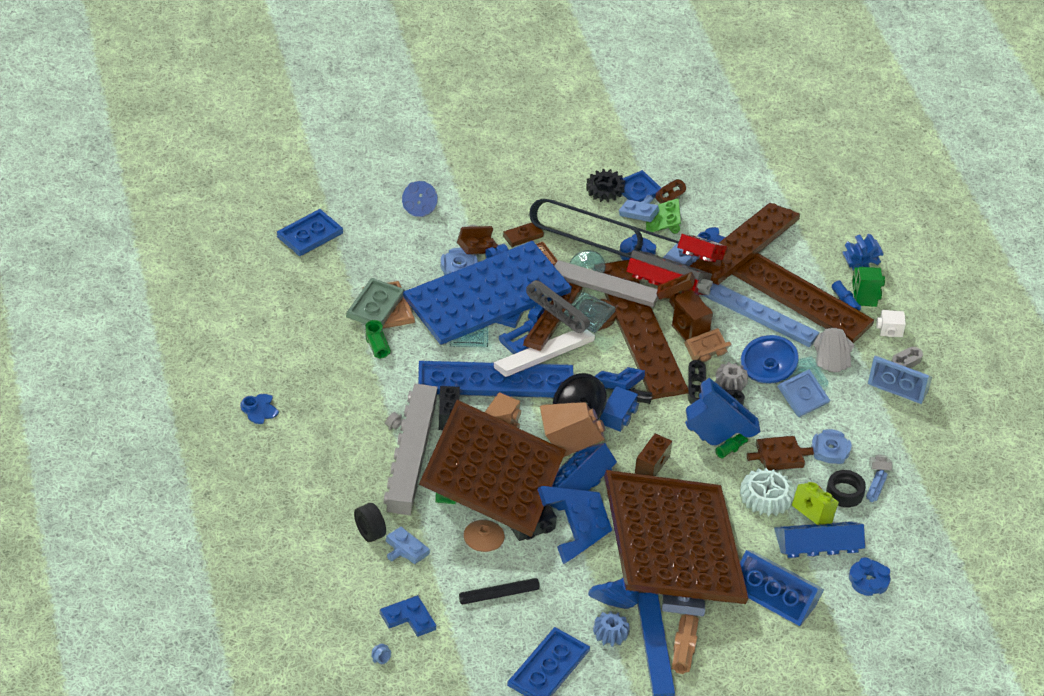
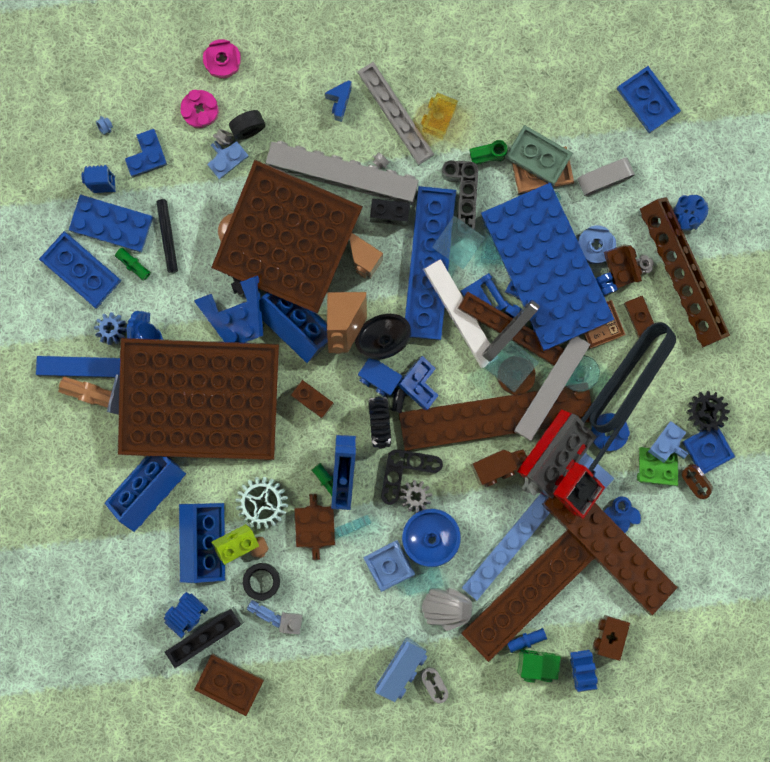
camera: 100 degrees right, 40 degrees up
blue plate [240,394,279,424] -> none
reddish brown plate [656,272,695,300] -> none
medium nougat bracket [684,328,732,362] -> none
medium blue plate [811,429,852,464] -> none
blue plate [849,557,891,596] -> none
white brick [876,310,906,337] -> none
none -> blue plate [69,194,153,253]
none -> blue brick [81,165,116,193]
none -> green pin [115,247,151,281]
none -> blue brick [164,592,209,639]
none -> black brick [165,606,244,668]
none -> dark pink plate [180,90,219,128]
none -> reddish brown plate [194,653,265,716]
none -> dark pink plate [203,39,241,78]
none -> light grey plate [213,129,233,145]
none -> blue slope [325,80,352,122]
none -> clear light blue beam [334,515,372,537]
none -> light grey tile [358,62,434,166]
none -> black gear [368,396,392,449]
none -> clear yellow brick [420,92,458,140]
none -> clear light blue tile [432,216,485,269]
none -> dark grey beam [441,160,478,238]
none -> light grey beam [577,157,635,196]
none -> reddish brown brick [593,615,630,661]
none -> reddish brown brick [640,197,730,348]

